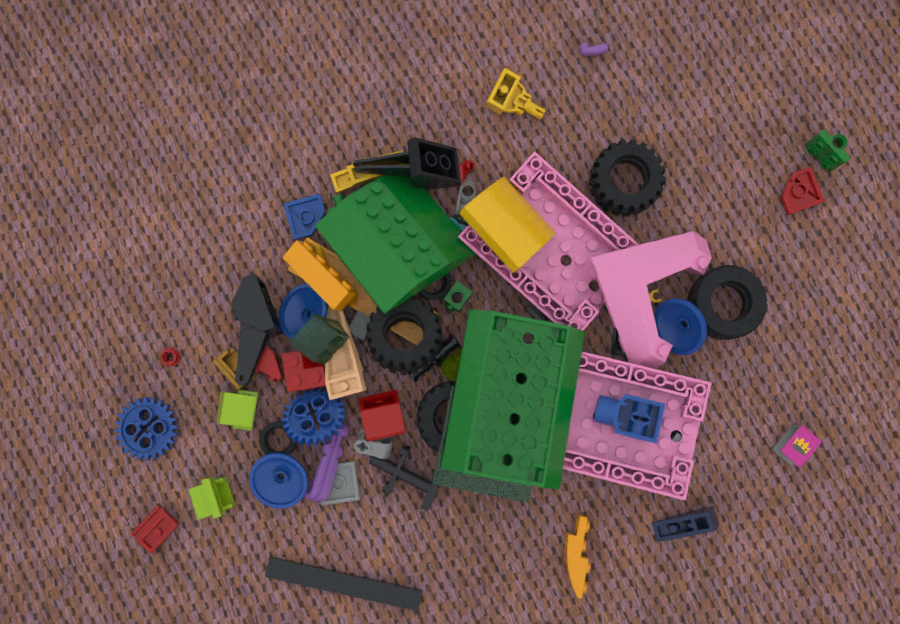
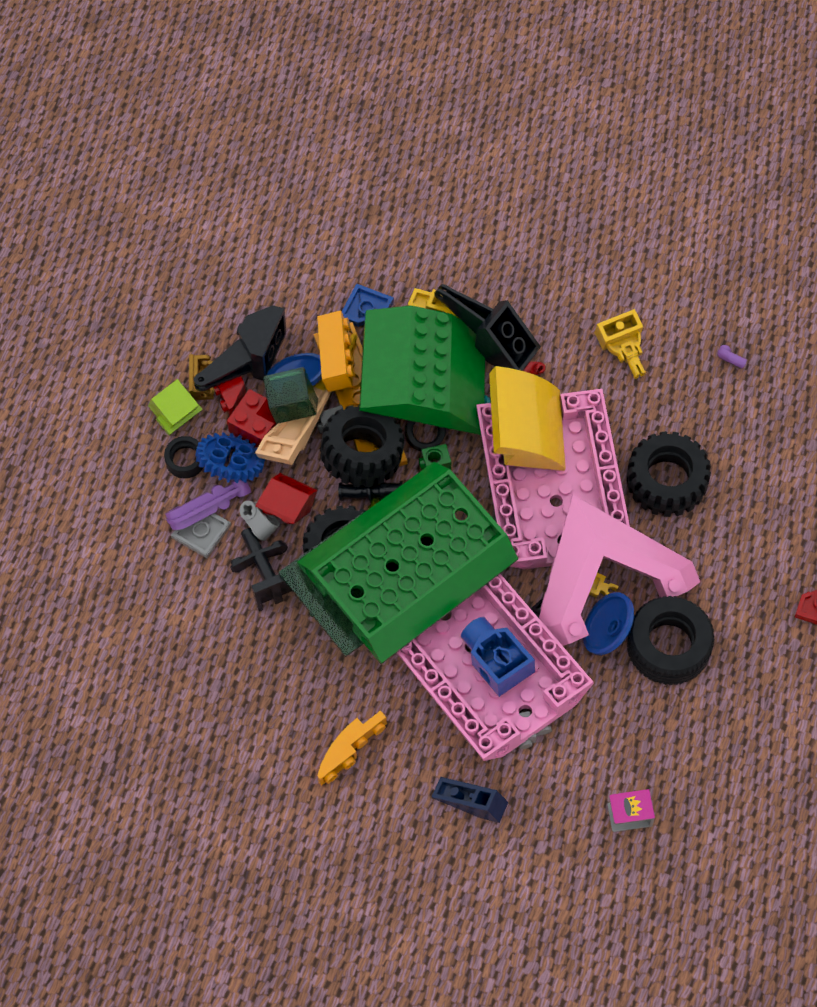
camera: 40 degrees right, 20 degrees down
blue gear [114,397,180,461] -> none
red plate [130,504,180,554] -> none
red plate [160,348,180,367] -> none
lime plate [188,476,236,520] -> none
blue dish [249,453,308,509] -> none
black tile [265,556,422,611] -> none

